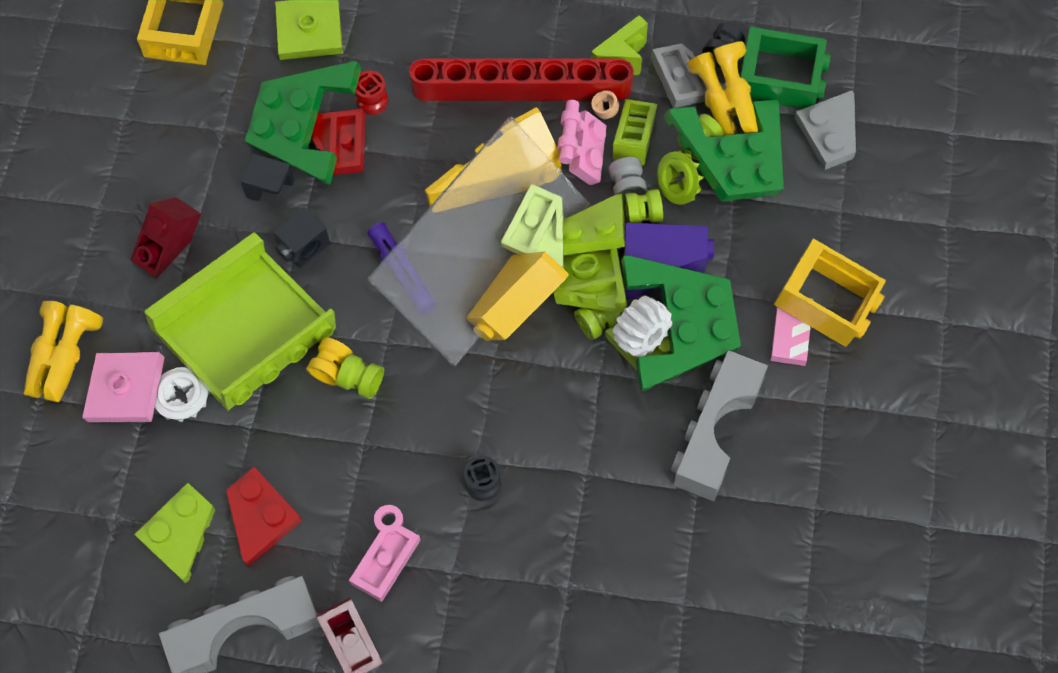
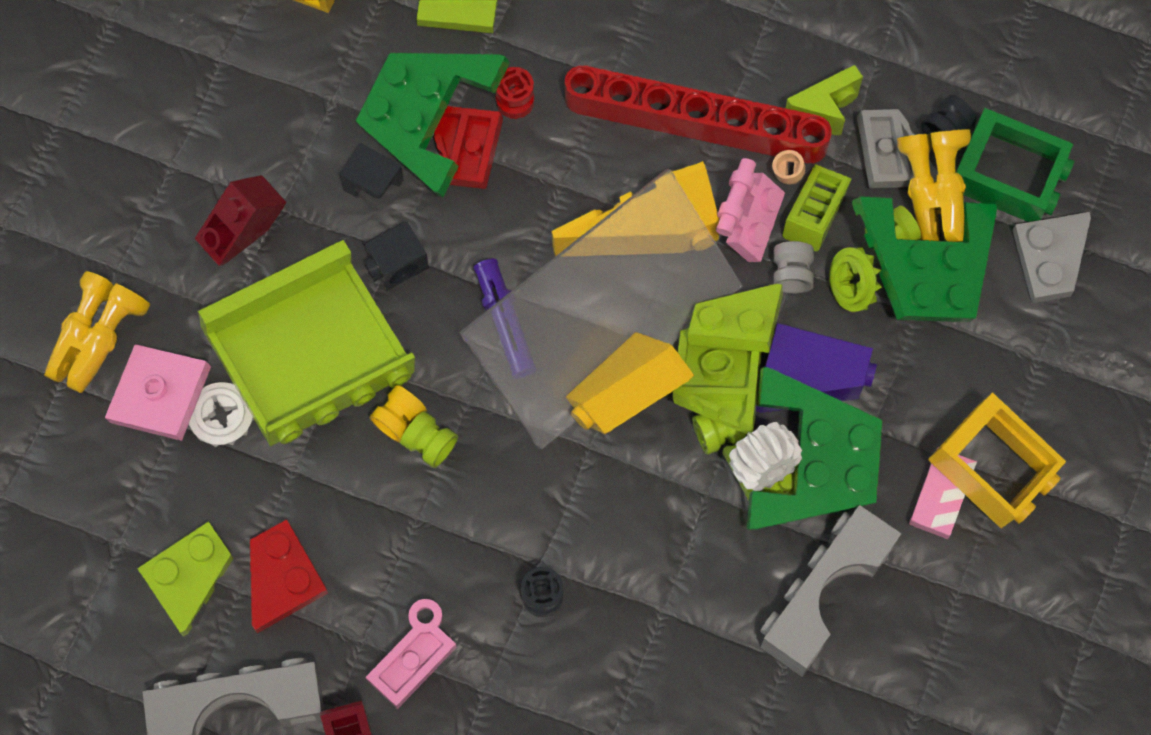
camera: 10 degrees right, 5 degrees up
yellowish green wing [501,184,563,268] -> none
lime wheel [624,189,663,223] -> none

